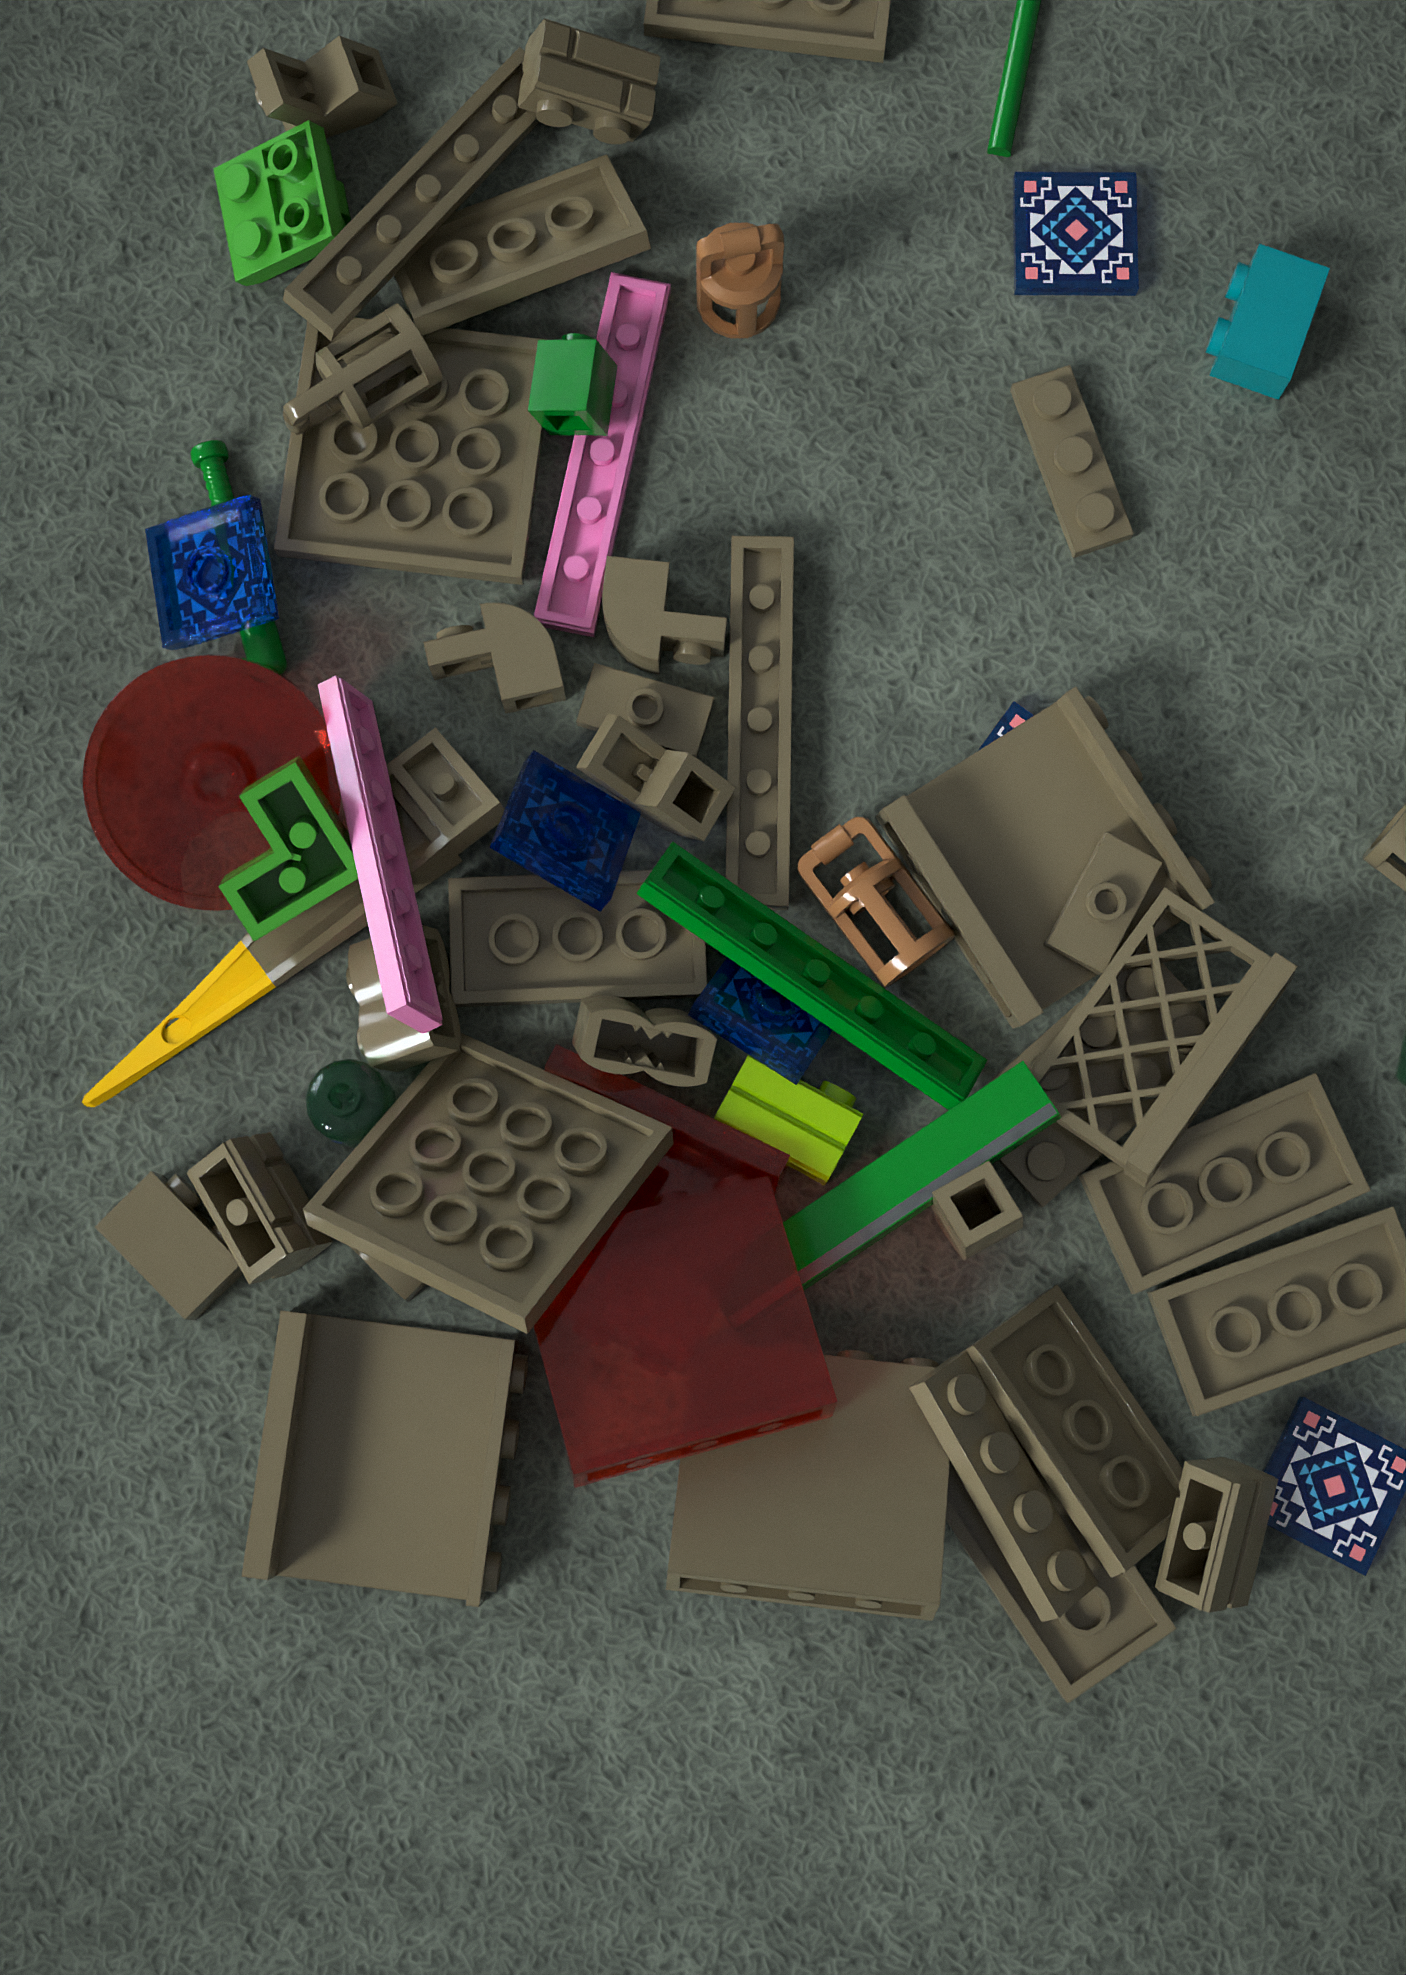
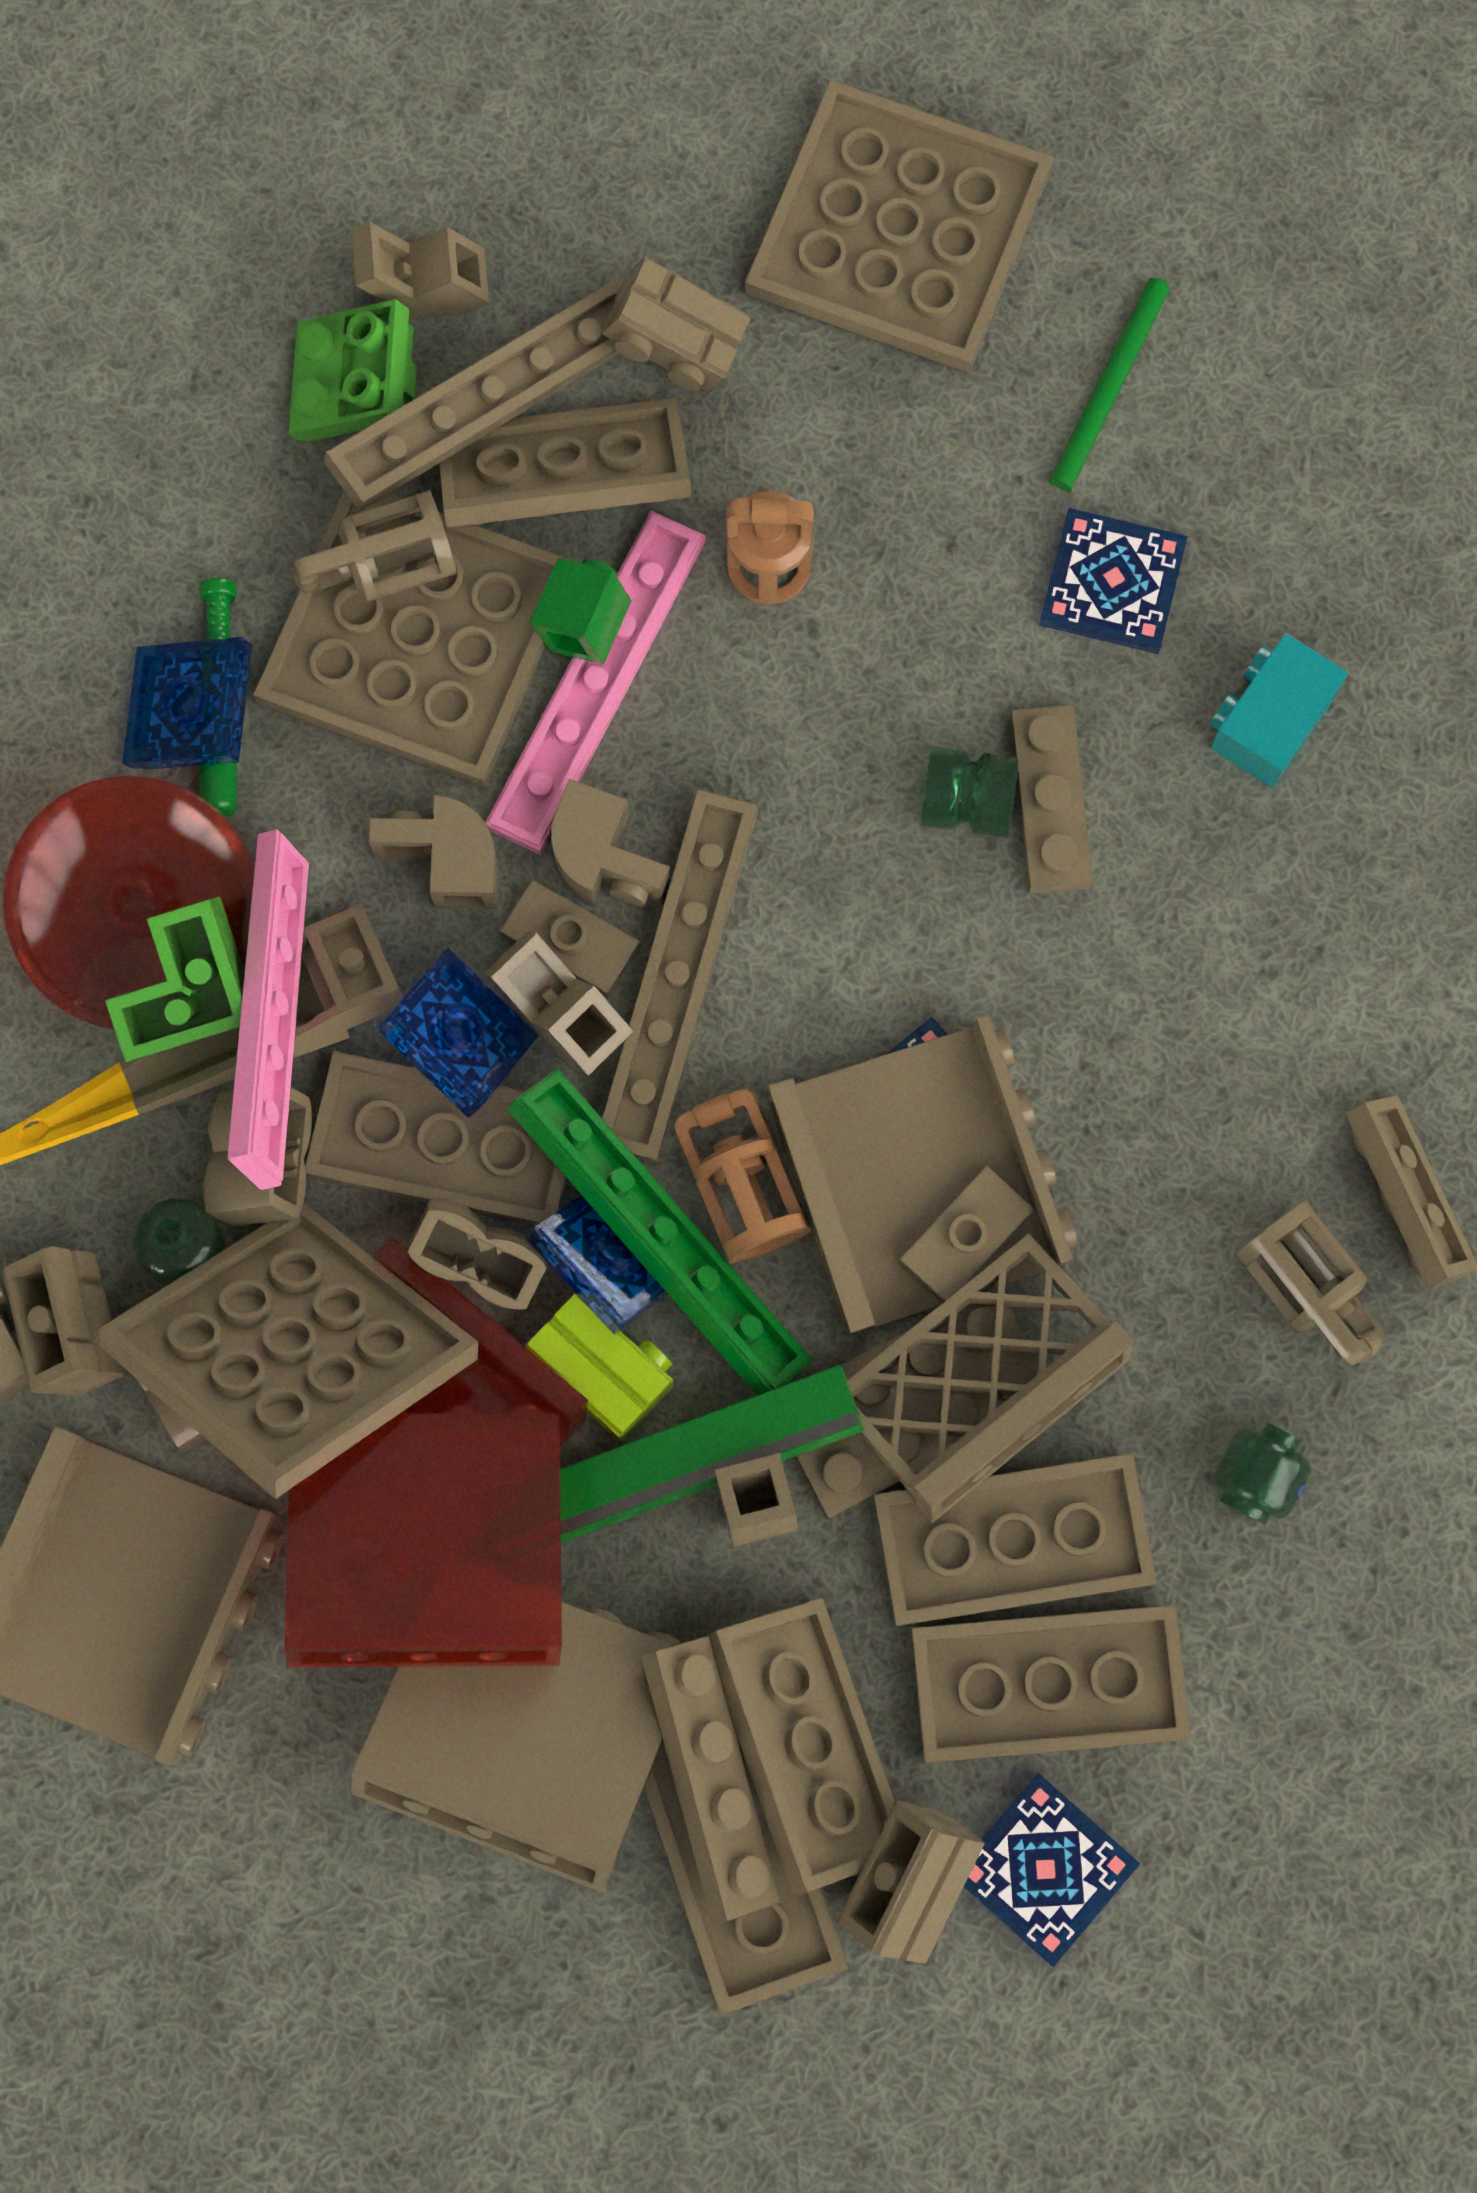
camera: 15 degrees right, 5 degrees down
none -> clear green wheel [920,746,1019,838]

